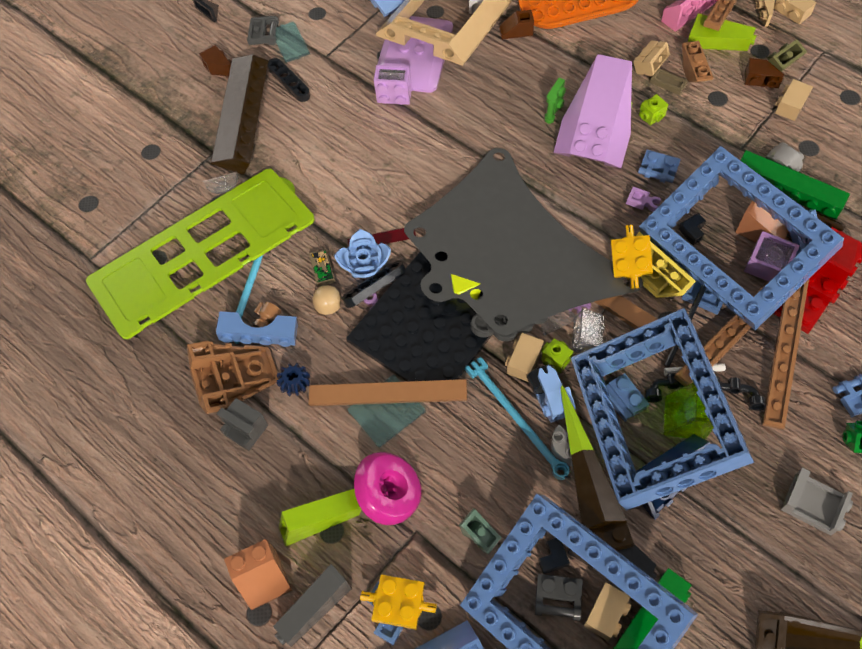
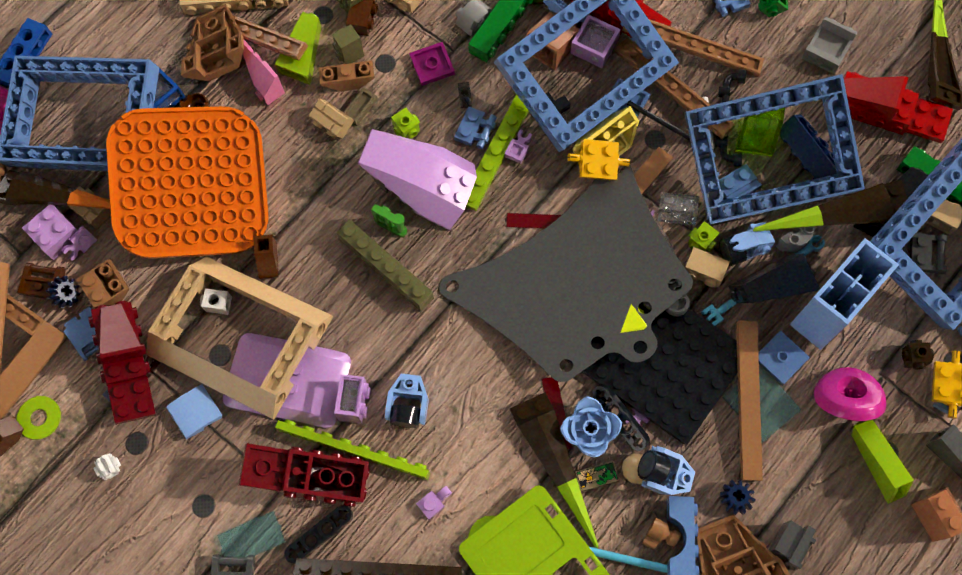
camera: 90 degrees left, 10 degrees up
sand green slope [459,508,502,554] -> none
none -> dark red wedge [238,443,369,507]
none -> lime plate [275,419,430,481]
none -> olive brick [332,24,364,64]
none -> olive brick [336,219,434,312]
none -> light blue piece [385,373,429,428]
none -> magenta tile [409,42,455,86]
none -> lavender plate [416,486,452,520]
none -> clear smoke piece [458,82,472,108]
none -> lime plate [466,94,529,211]
none -> dark red sticker [506,213,561,228]
none -> dark brown plate [510,392,598,548]
none -> piece [637,446,695,495]
none -> black slope [728,254,820,303]
none -> medium blue plate [758,330,810,386]
none -> light blue brick [789,238,899,350]
none -> red wedge [843,71,953,144]
none -> dark brown brick [902,340,934,370]

